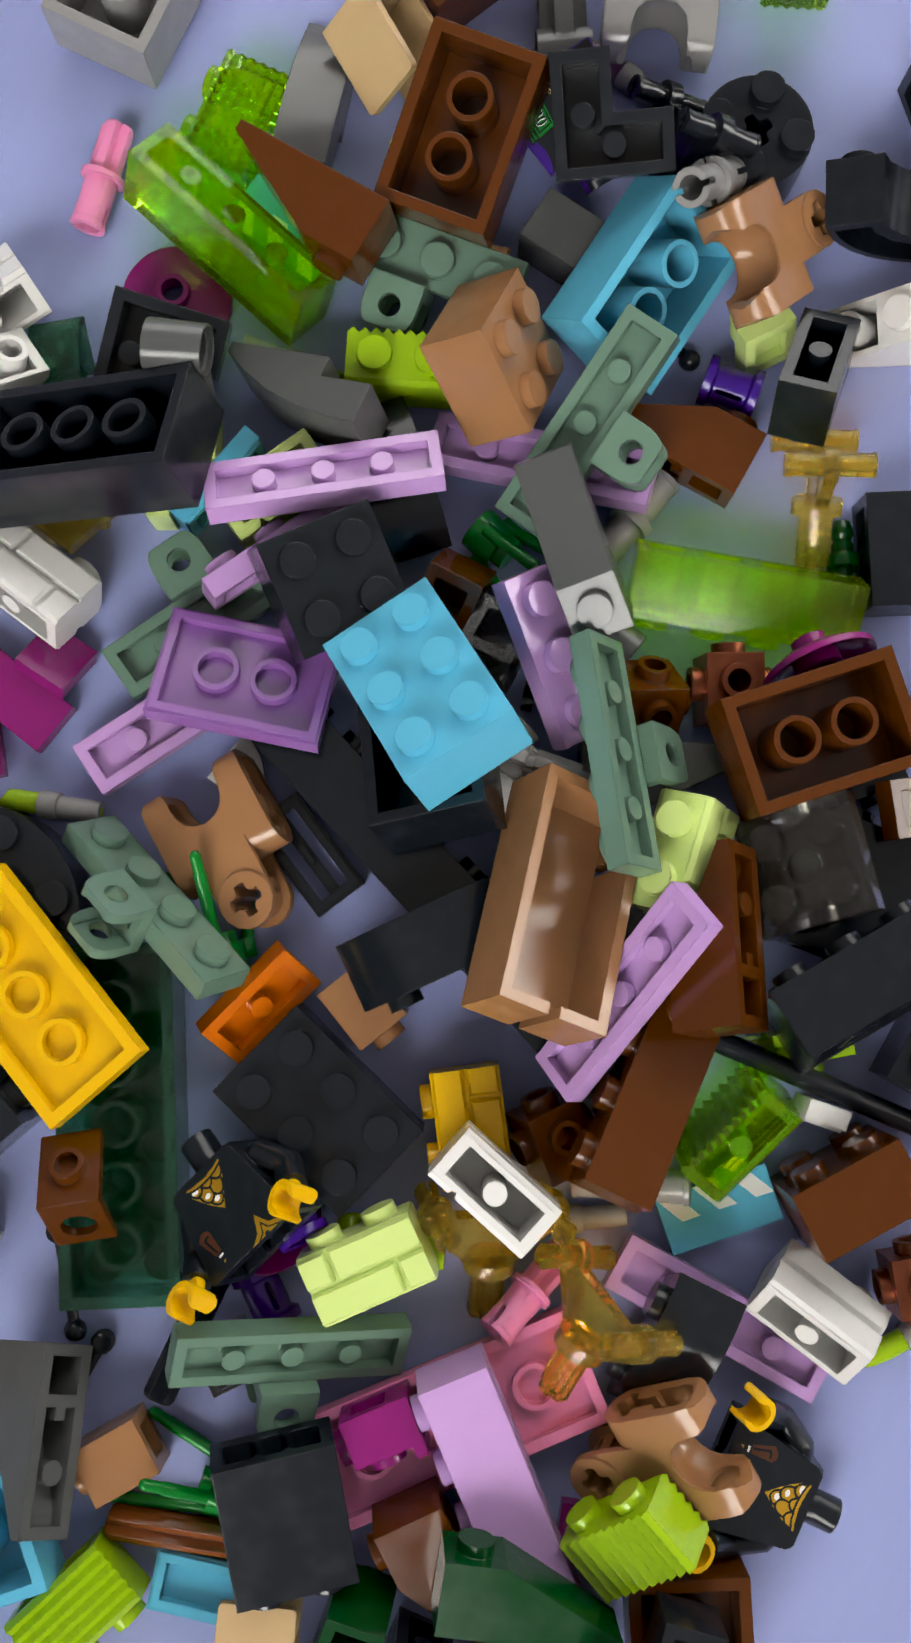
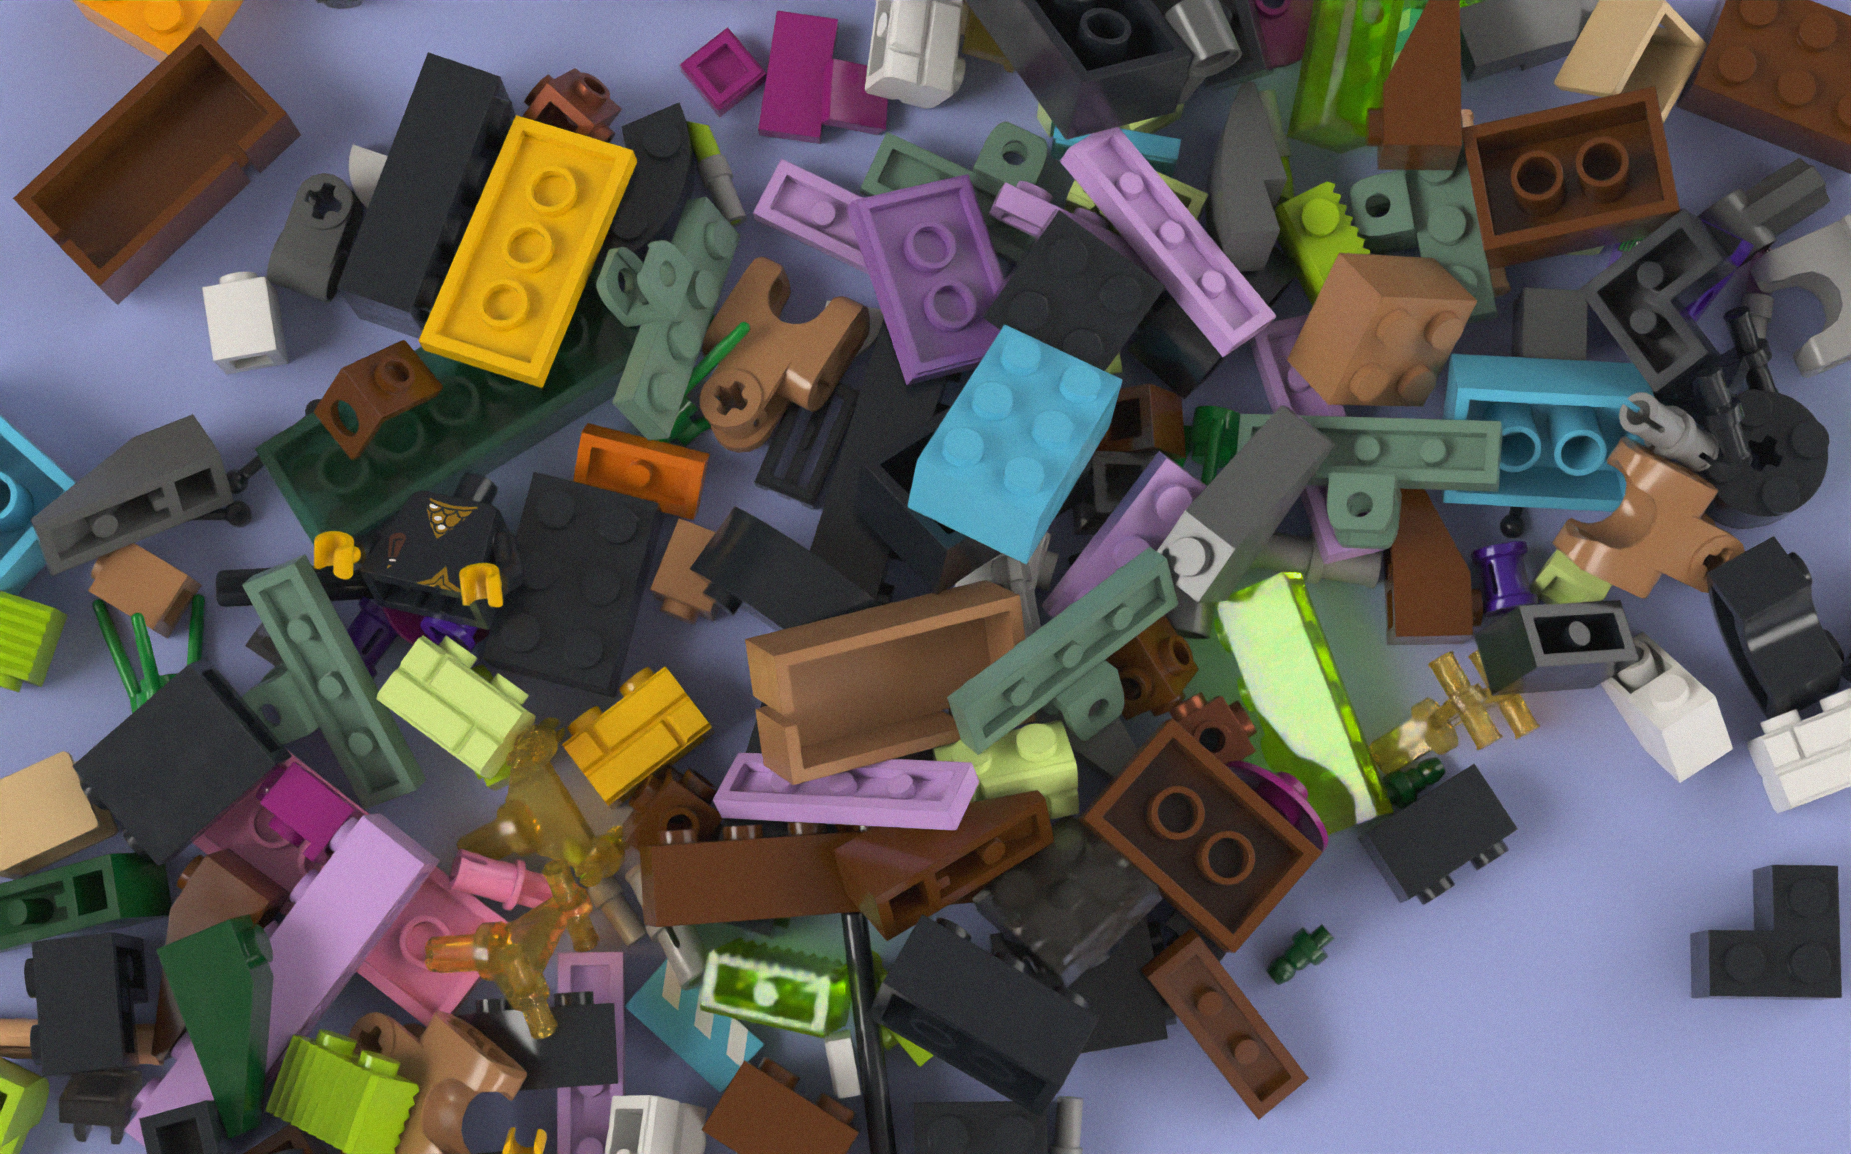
camera: 60 degrees right, 5 degrees down
dark orange axle [105,1503,227,1559] -> none
medium azure tile [146,1548,235,1625] -> none
white brick [428,1120,562,1259] -> none

